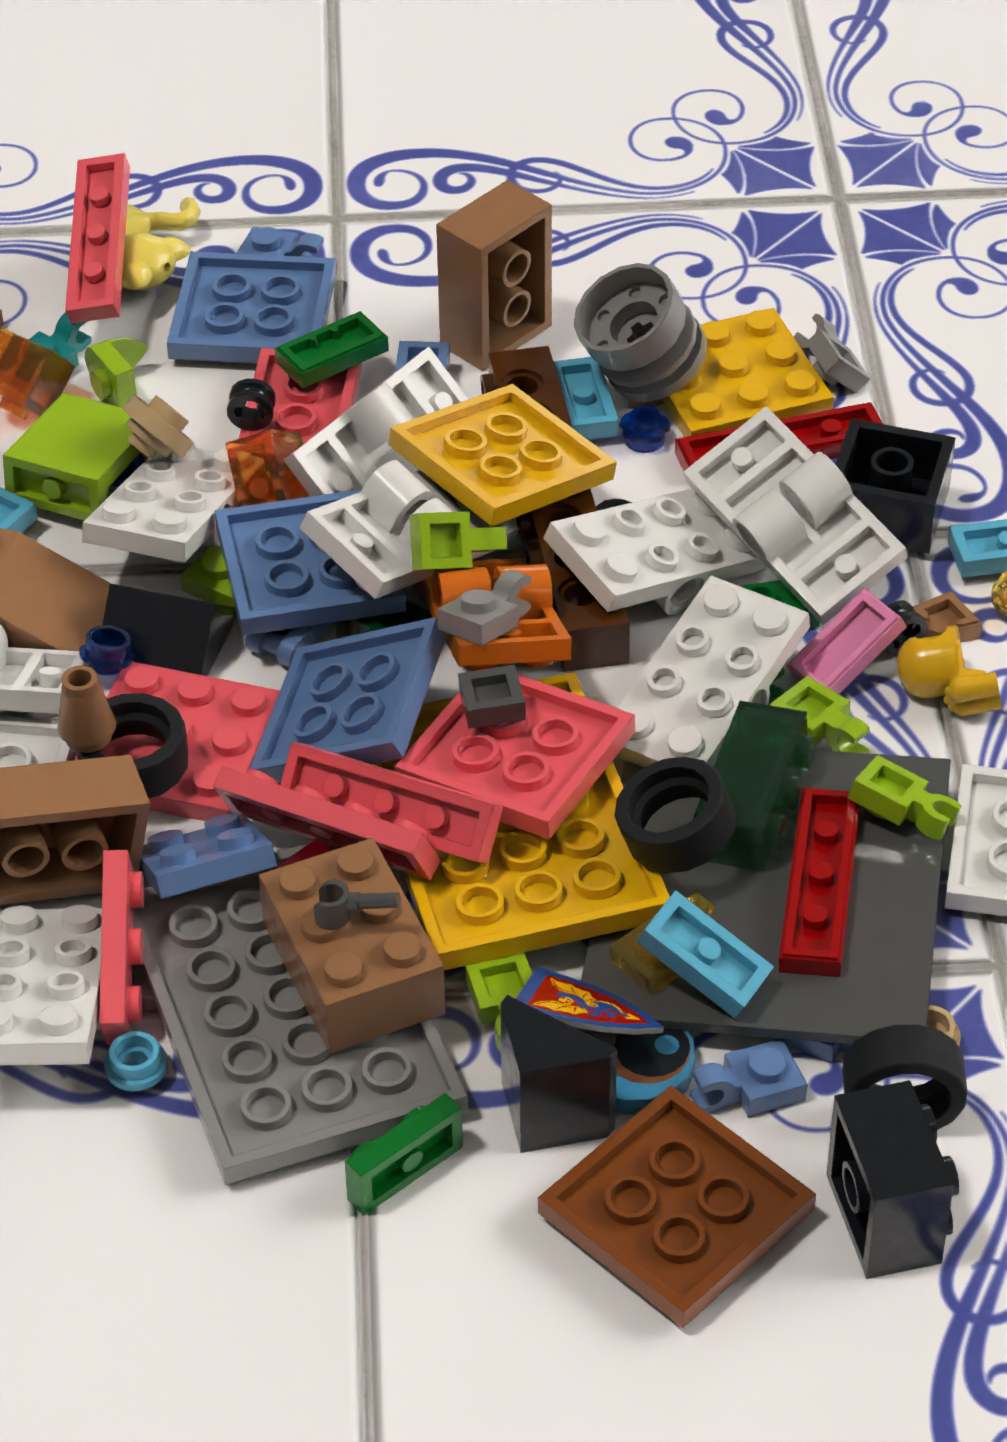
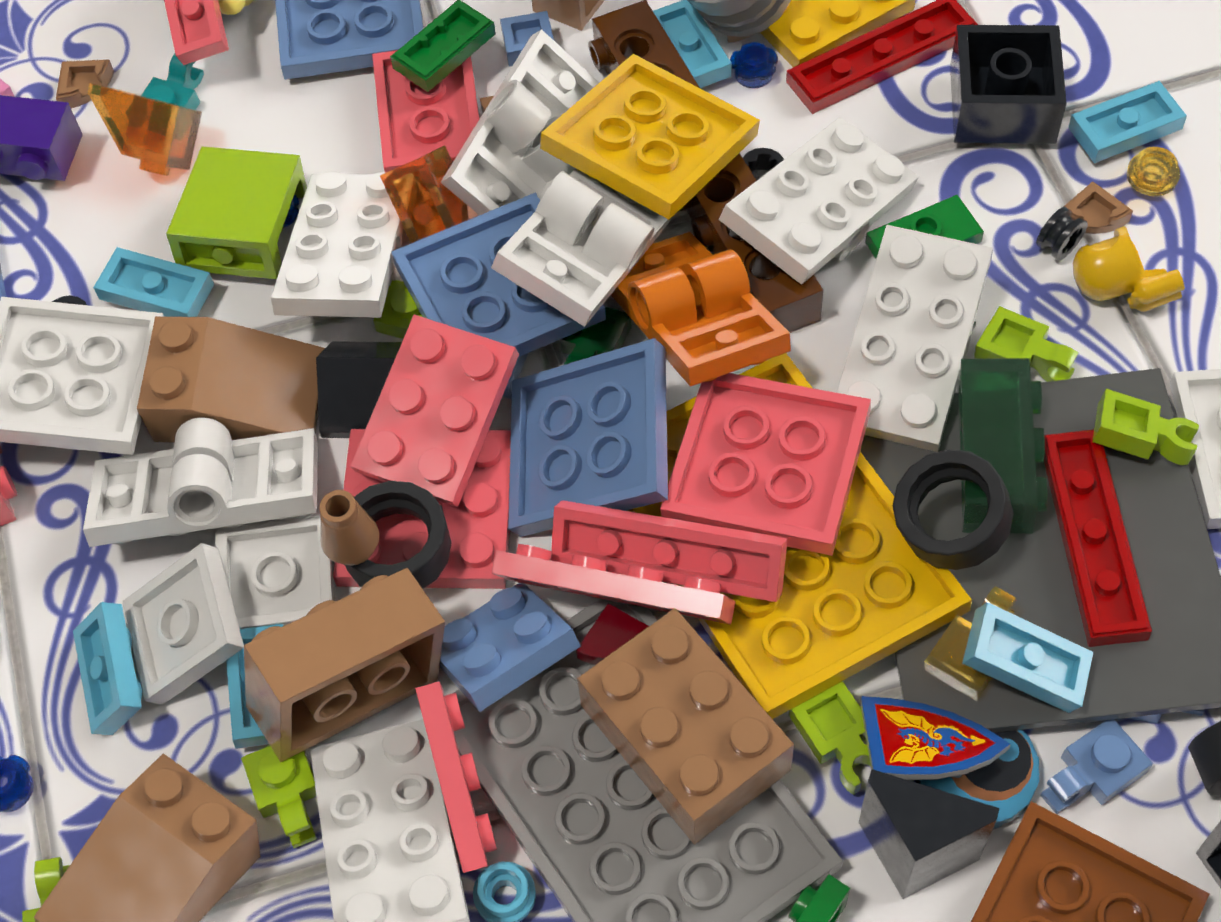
camera: 10 degrees left, 15 degrees up
clear blue plate [79,625,135,675] -> none
lime plate [84,338,148,408] -> none
tan plate [122,394,194,460] -> none
black bush [227,378,276,431] -> none
dark grey hand [314,879,401,930] -> none
lime plate [409,511,507,571] -> none
light grey plate [437,569,531,646] -> none
dark grey plate [458,665,526,729] -> none
white plate [683,406,908,625] -> none
bright pink tile [786,588,906,694] -> none
none -> coral plate [350,314,519,507]

